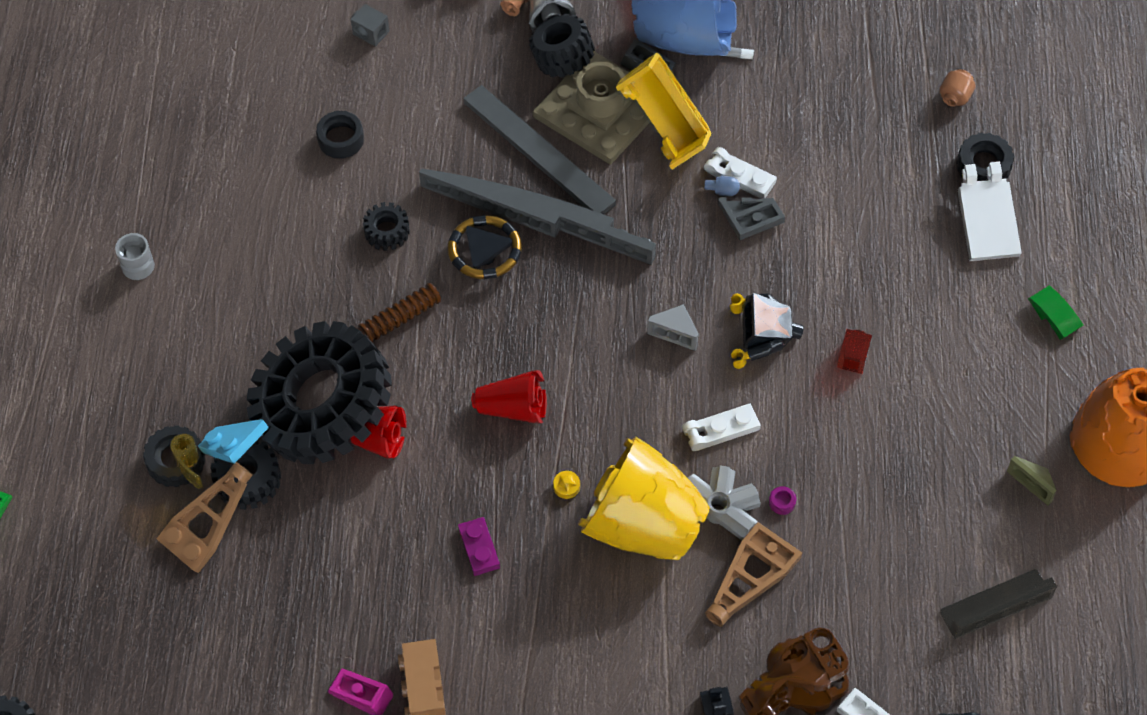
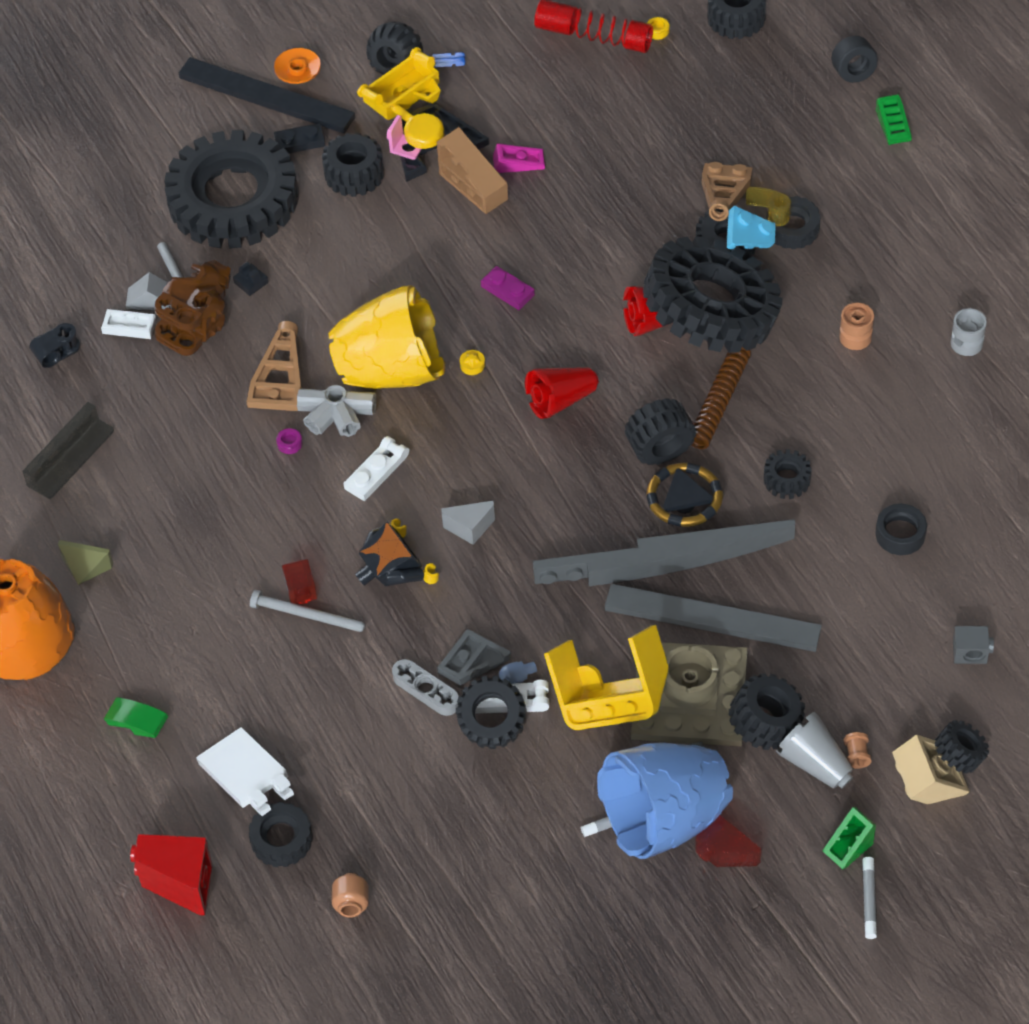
camera: 150 degrees right, 5 degrees down
none -> red slope [130,834,213,915]
none -> light grey bar [250,589,365,632]
none -> light grey beam [392,659,459,716]
none -> black tyre [456,676,527,749]
none -> black tyre [624,398,696,465]
none -> nougat wheel [839,303,874,350]

